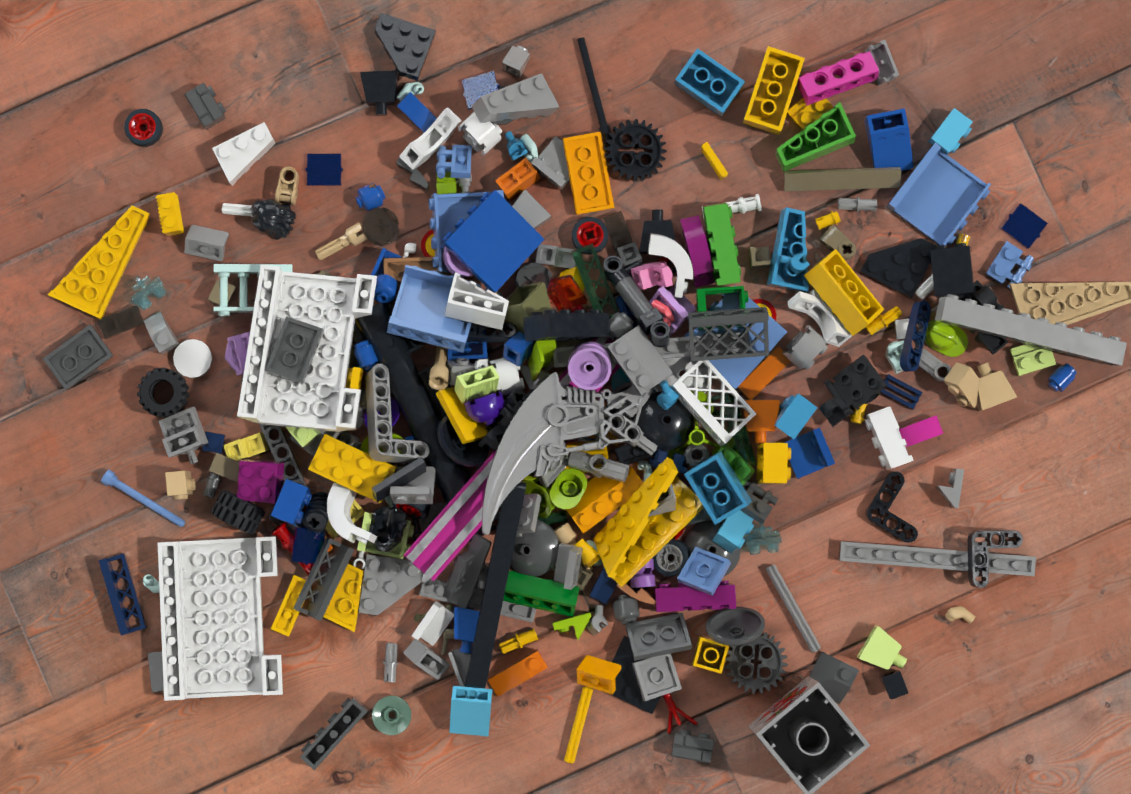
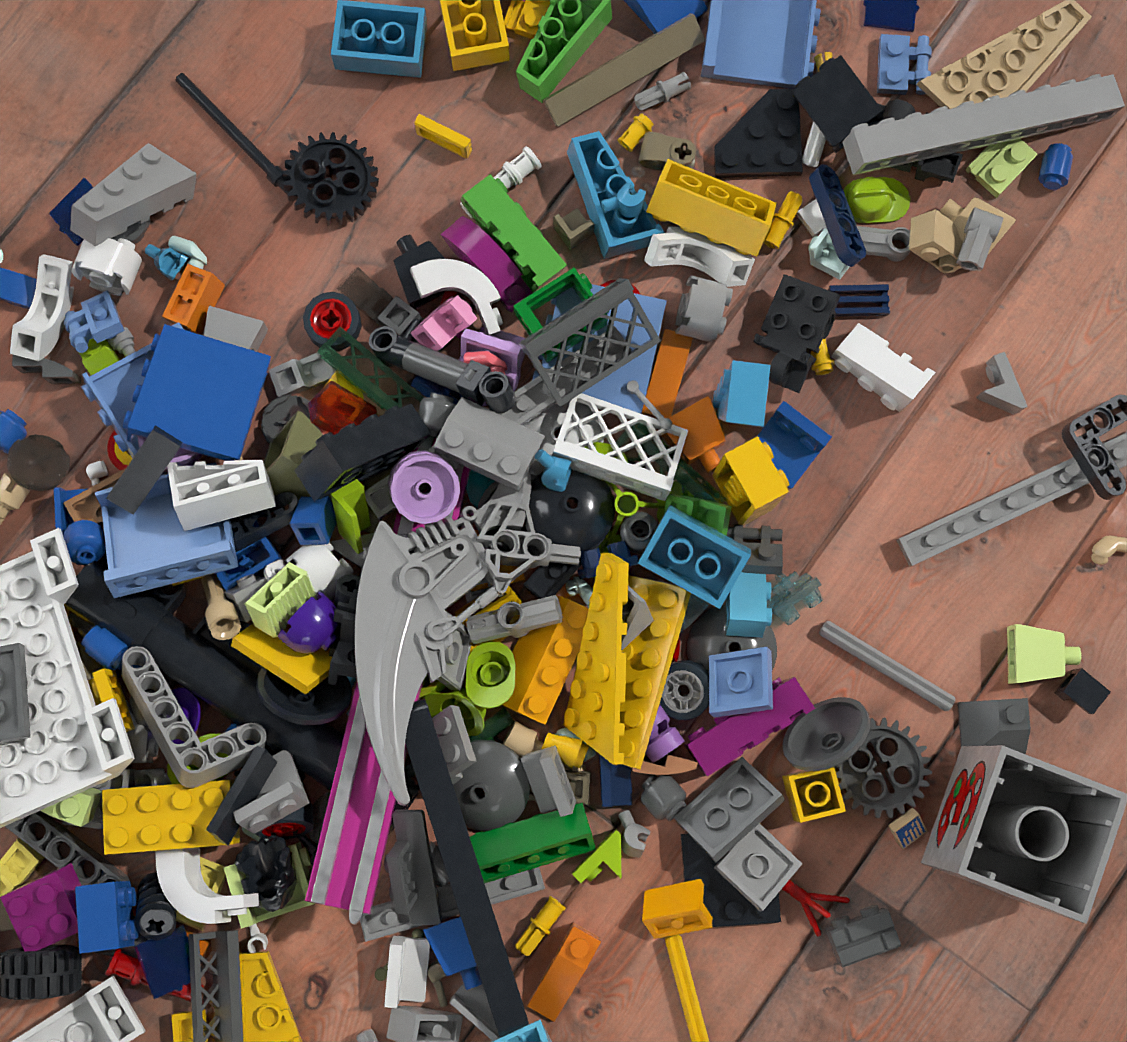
camera: 30 degrees left, 5 degrees down
light grey plate [359,554,423,615] -> none
light grey slope [502,45,530,78] -> none
light grey bracket [531,137,569,190] -> none
light orange tile [562,132,614,215] -> none
black beam [866,472,918,543] -> none
dark pink slope [899,415,943,447] -> none
none -> black tile [106,425,183,515]
none -> light grey hinge [627,380,672,430]
none -> tan tile [888,808,927,849]
none -> light grey piece [956,207,1003,271]

